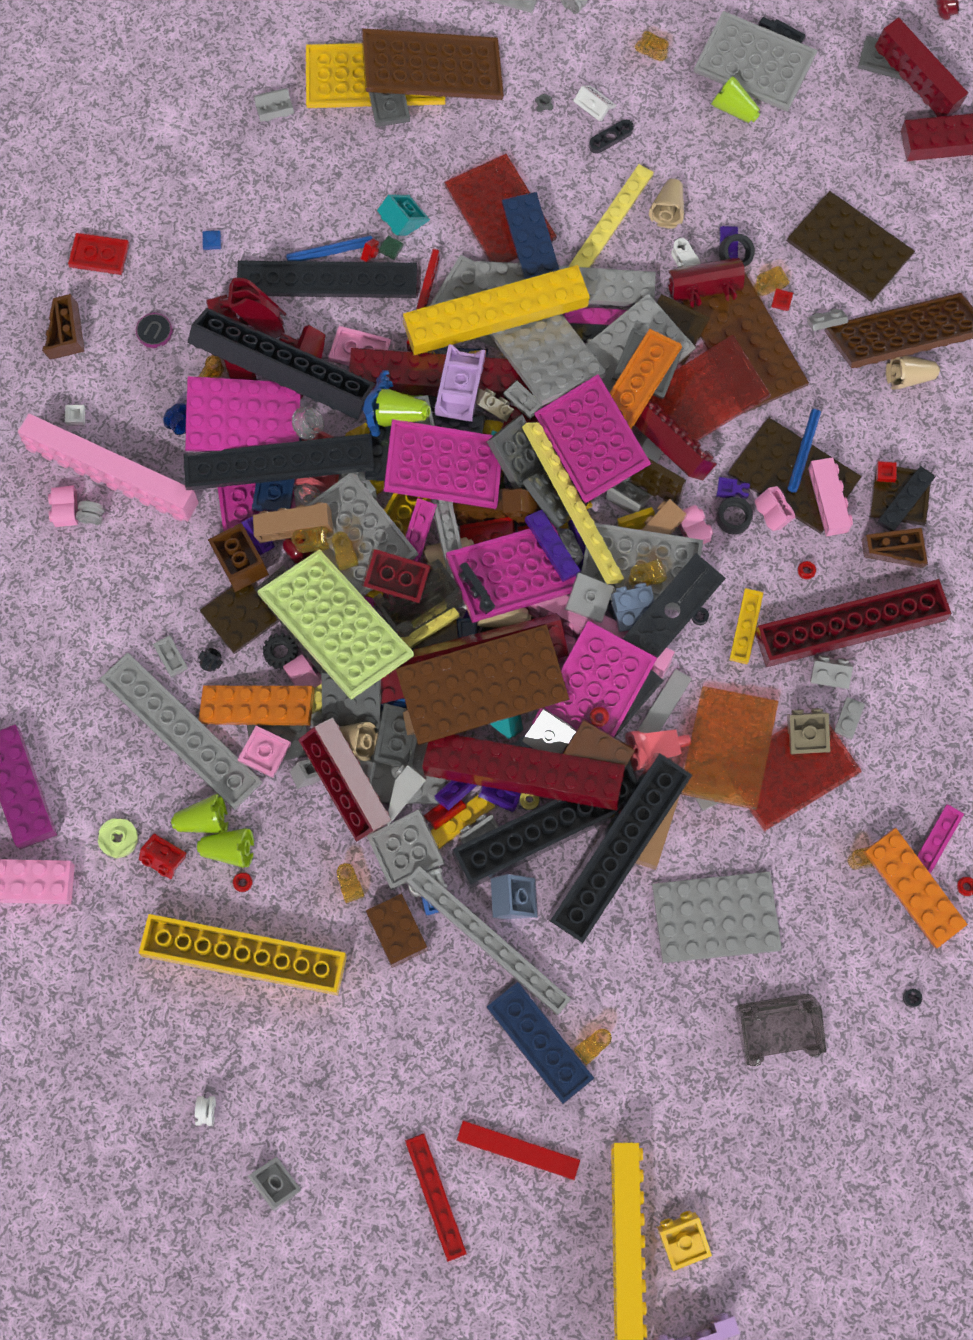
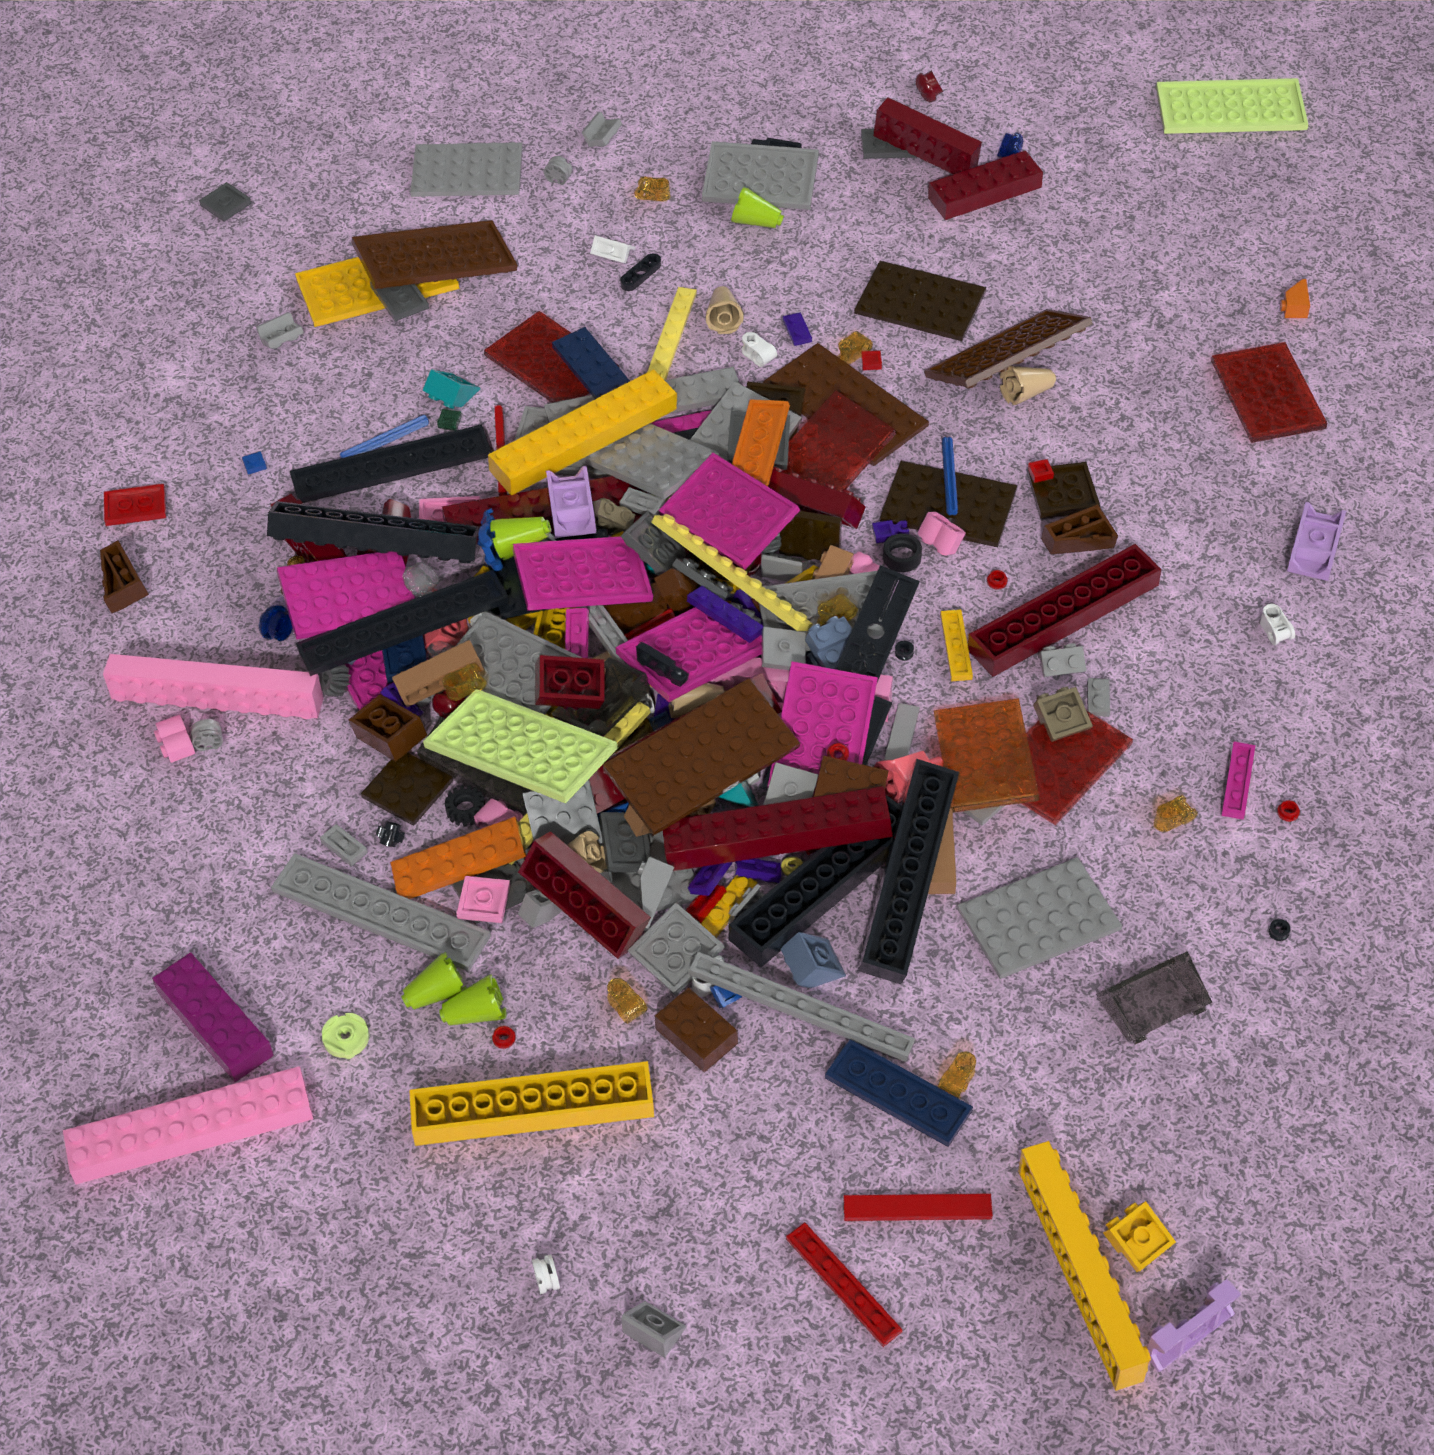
camera: 15 degrees left, 20 degrees down
white plate [65,405,85,425] -> none
black tile [136,313,173,348] -> none
red bracket [139,834,187,879] -> none
dark red piece [219,278,287,339] -> none
clear yellow piece [332,531,359,571] -> none
red plate [361,239,379,262] -> none
dark grey plate [535,94,554,112] -> none
dark red piece [668,258,745,308] -> none
black tyre [719,234,755,267] -> none
light grey plate [807,309,848,331] -> none
bright pink brick [808,457,853,537] -> none
orange plate [863,828,968,949] -> none
black plate [877,466,936,532] -> none
none -> dark grey gear [318,664,351,697]

